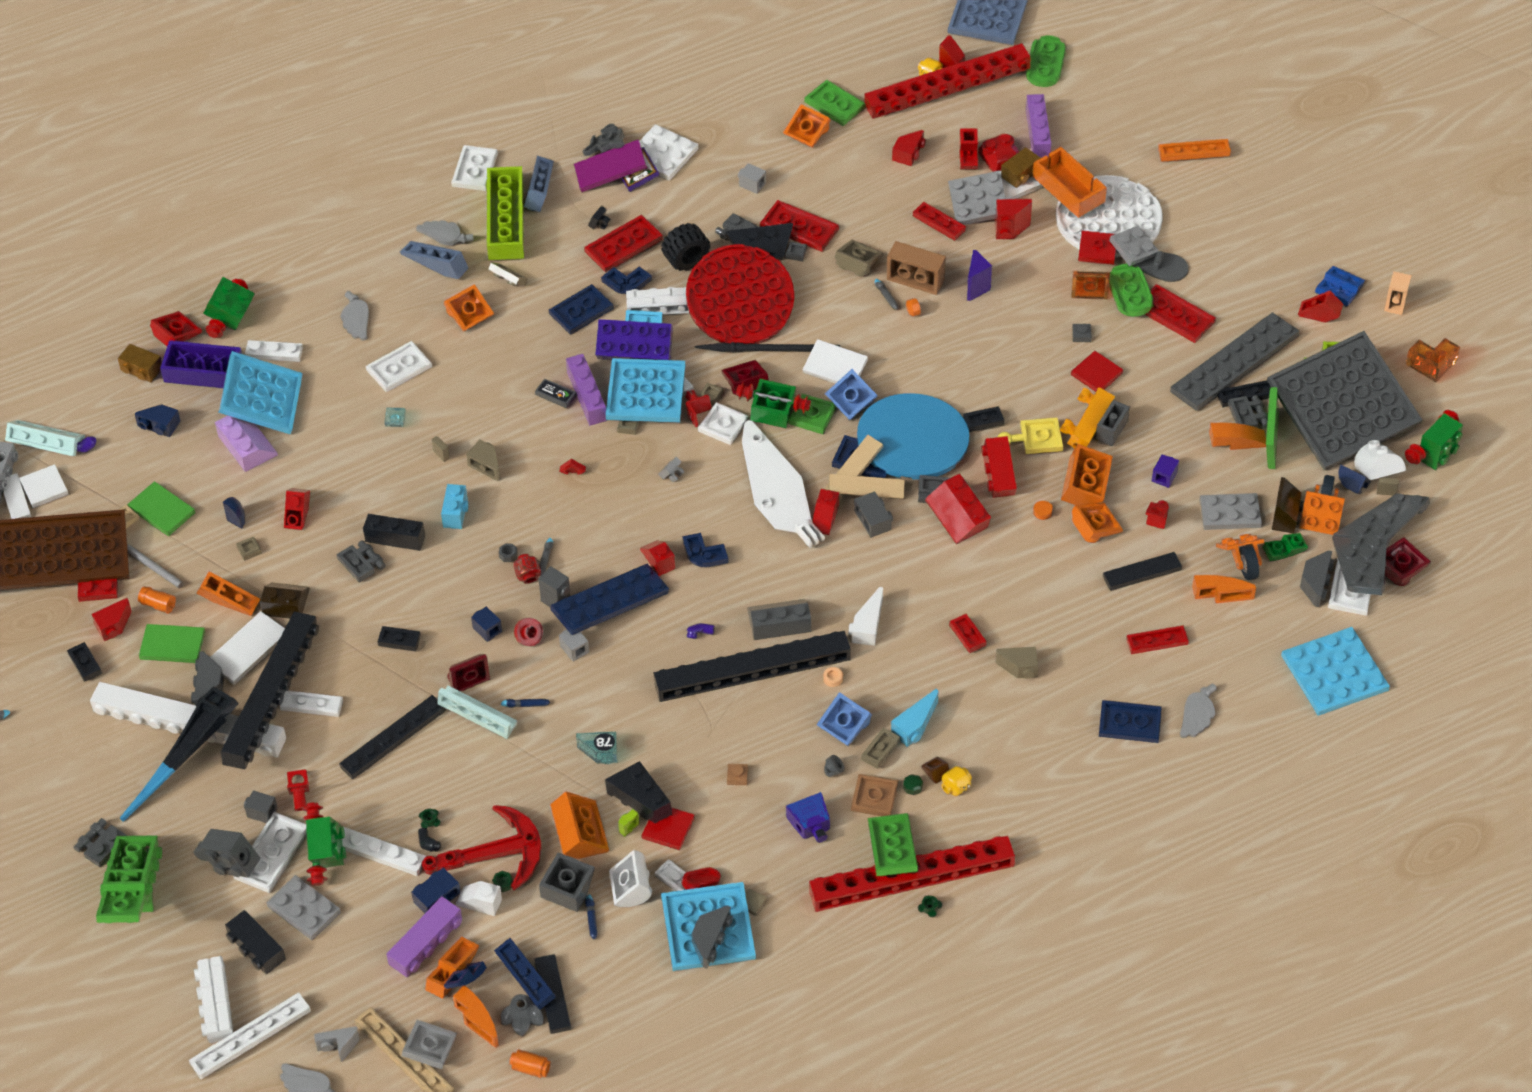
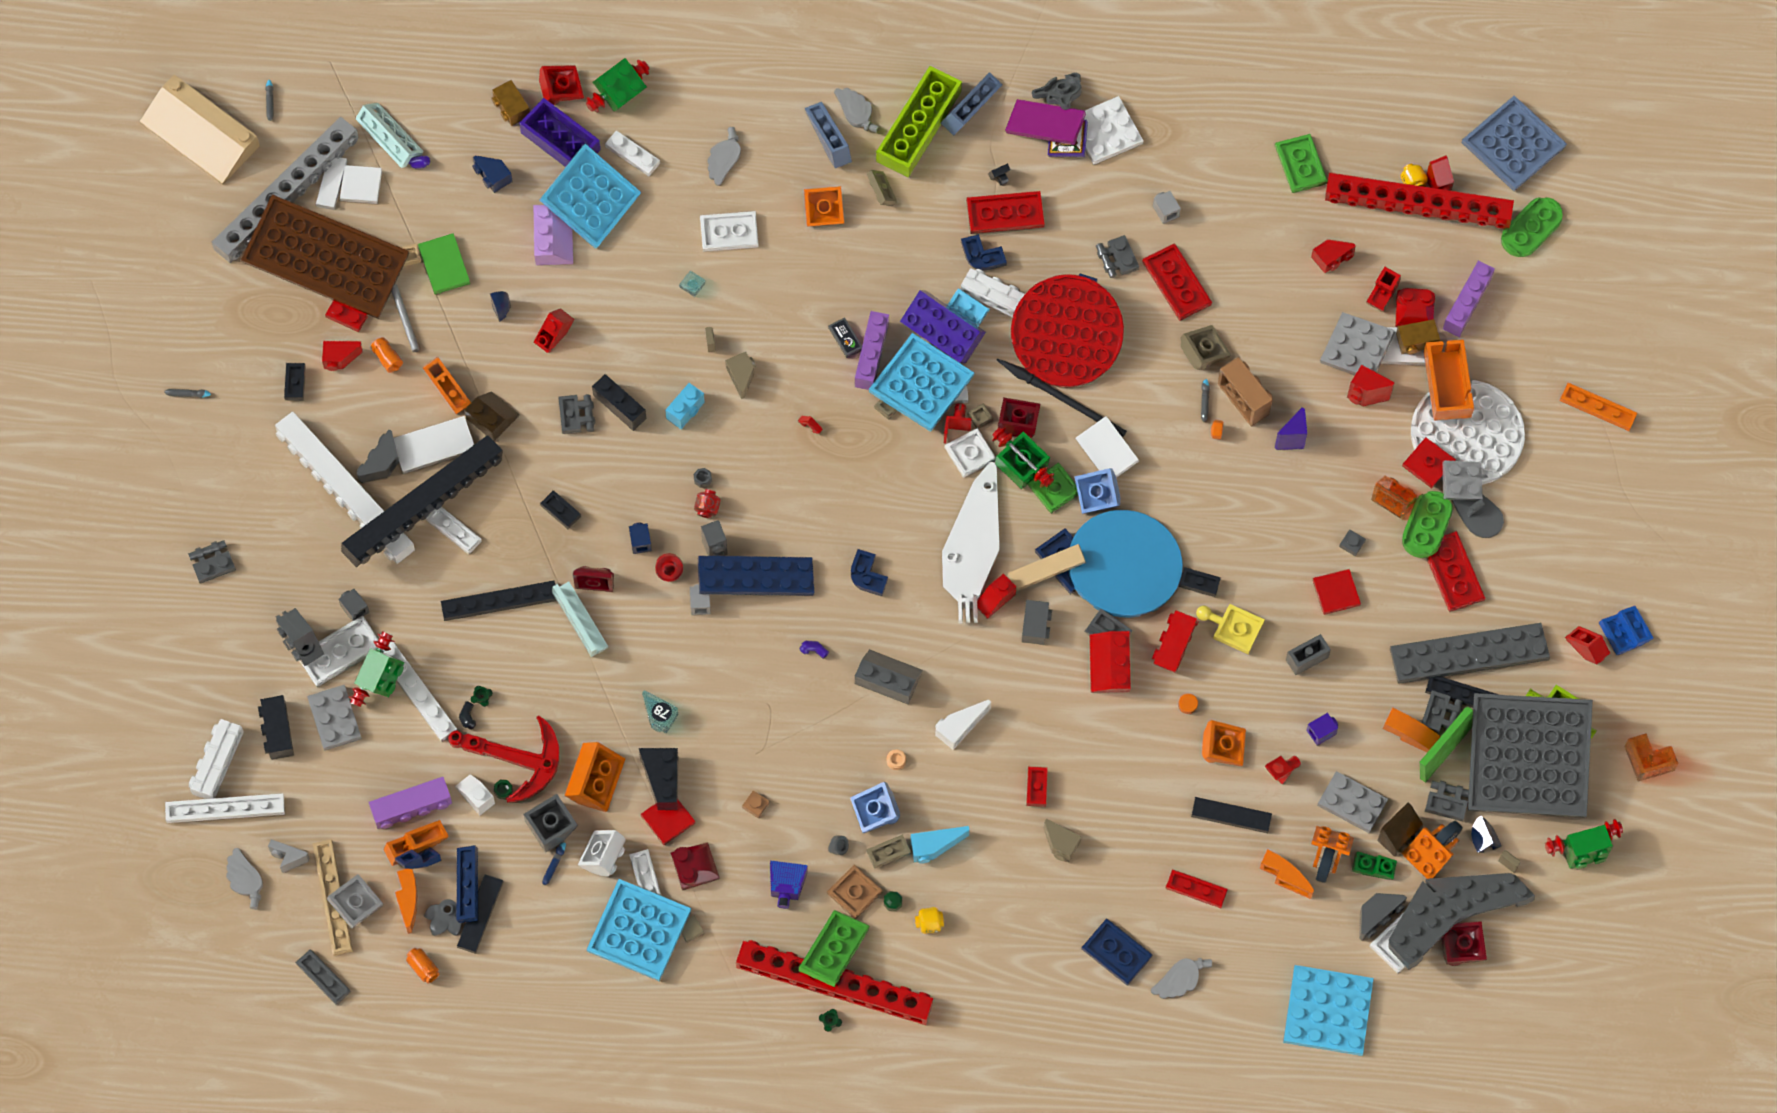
camera: 30 degrees right, 15 degrees up
bright green wedge [96,835,163,924] -> none
black plate [120,686,239,822] -> none
bright green tile [139,624,205,663] -> none
dark tan tile [236,536,262,561] -> none
red bracket [287,769,310,811] -> none
dark blue brick [411,867,461,914] -> none
white tile [451,145,498,191] -> none
dark blue piece [501,699,550,708] -> none
dark grey piece [539,538,553,576] -> none
dark blue tile [549,284,614,335] -> none
lime plate [618,809,639,837] -> none
red slope [640,540,675,576] -> none
black brick [653,631,851,702] -> none
light grey tile [658,457,684,482] -> none
black tyre [661,223,711,271] -> none
red tile [681,867,721,890] -> none
dark grey slope [691,906,733,969] -> none
black wing [725,223,793,260] -> none
orange slope [783,104,831,148] -> none
dark grey tile [786,242,807,262] -> none
tan tile [828,474,905,499] -> none
red plate [913,202,966,241] -> none
reddish brown slope [921,757,950,784] -> none
light orange brick [1060,387,1115,449] -> none
orange slope [1061,444,1113,505] -> none
white brick [1355,440,1406,480] -> none
light nougat brick [1384,271,1412,315] -> none
none -> dark red slope [670,842,720,891]
none -> dark grey plate [1425,780,1469,822]

